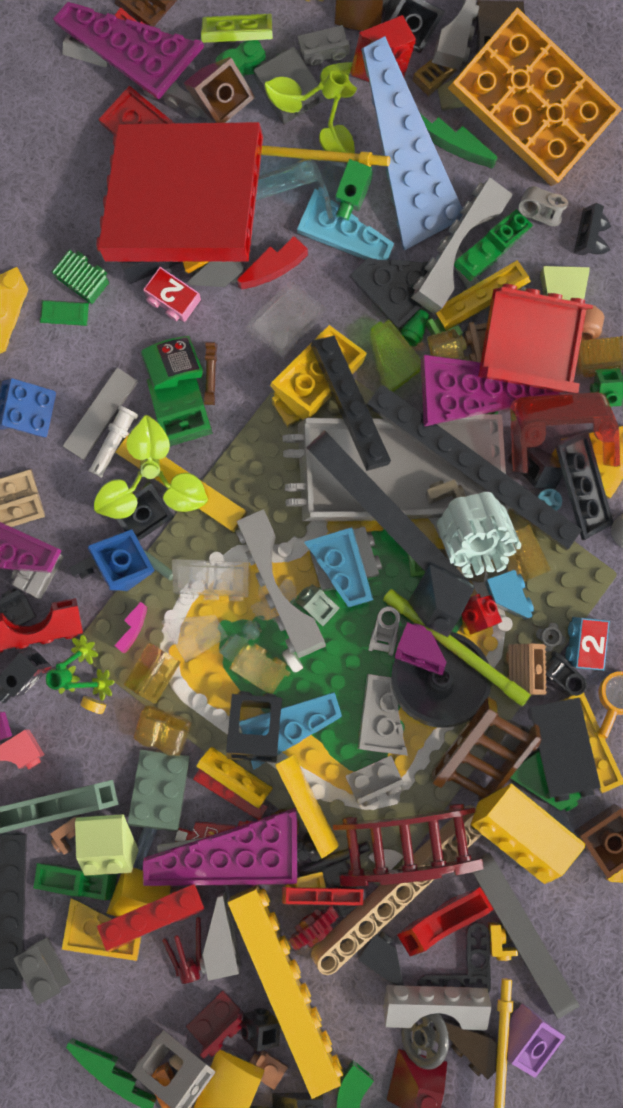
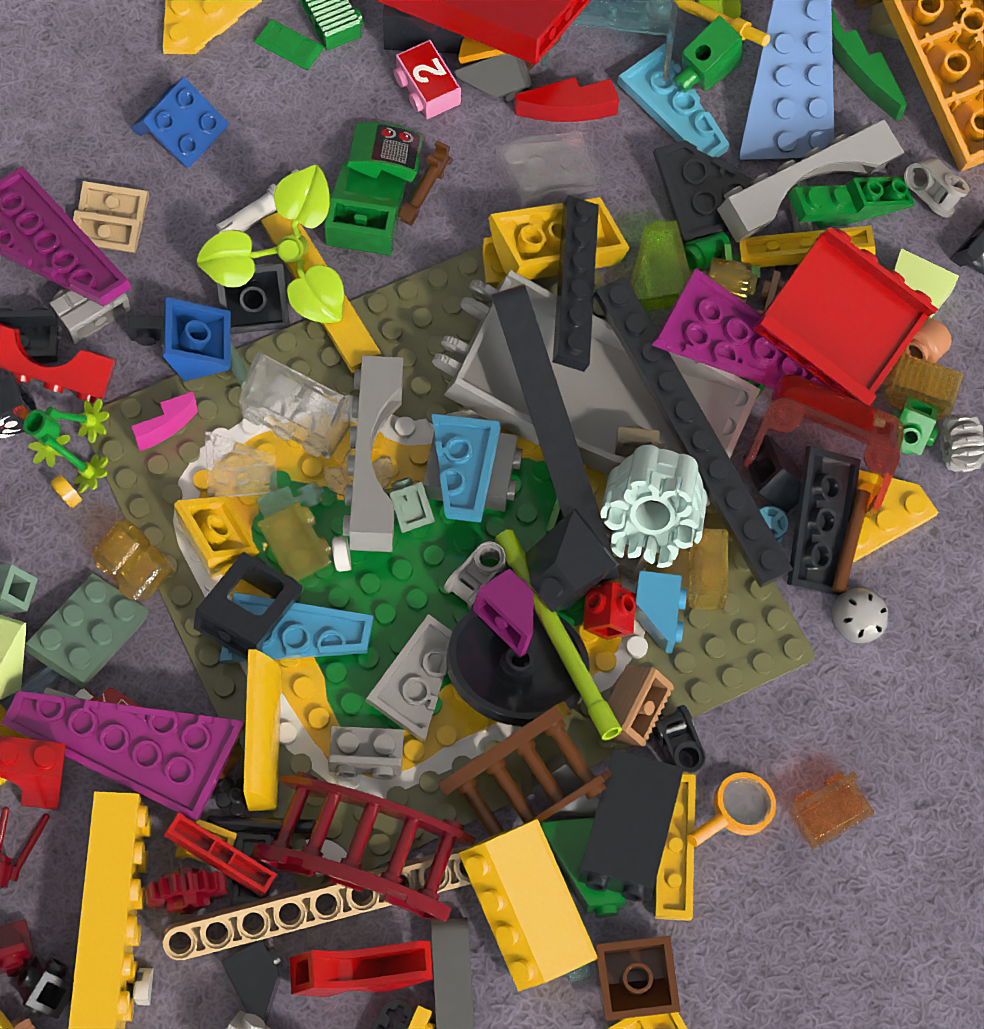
camera: 20 degrees right, 15 degrees down
light grey tile [63,368,138,460] -> none
clear yellow panel [124,643,181,704] -> none
red piece [193,769,268,820] -> none
yellow plate [197,746,273,809] -> none
light grey slope [200,890,241,981] -> none
dark grey plate [536,623,565,652] -> none
brick [565,617,610,671] -> none
none -> white tile [133,968,154,1005]
none -> yellow slope [174,496,259,579]
none -> reddish brown bar [832,489,871,593]

